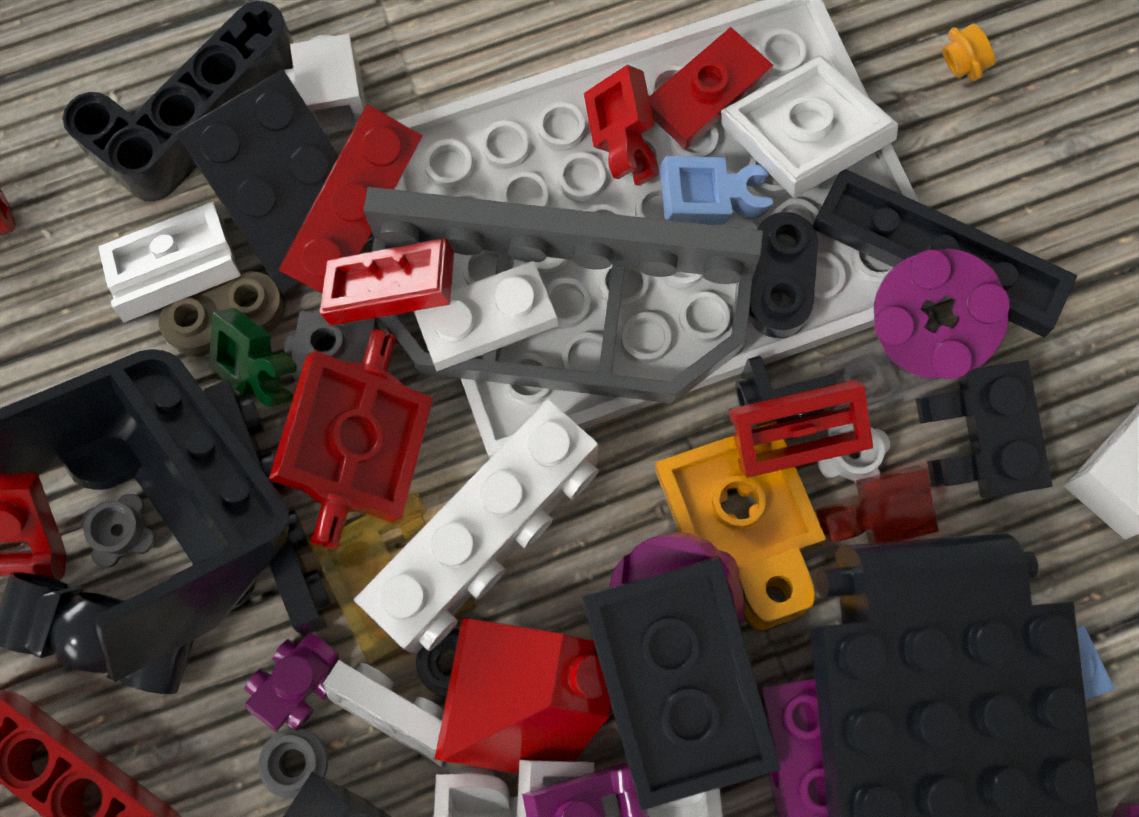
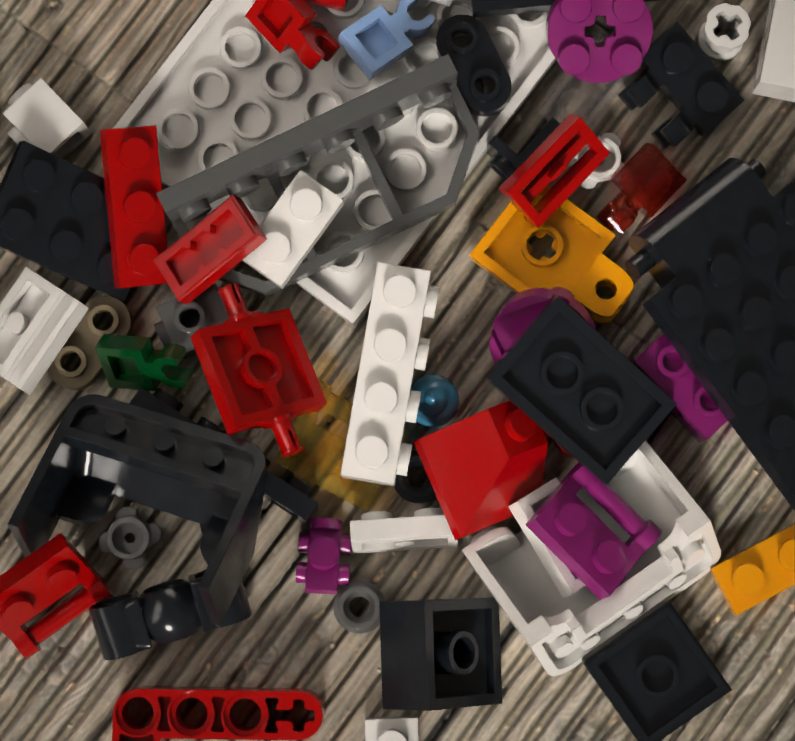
camera: 30 degrees left, 10 degrees up
none -> dark azure plate [412,375,459,427]
none -> white bush [698,3,751,61]

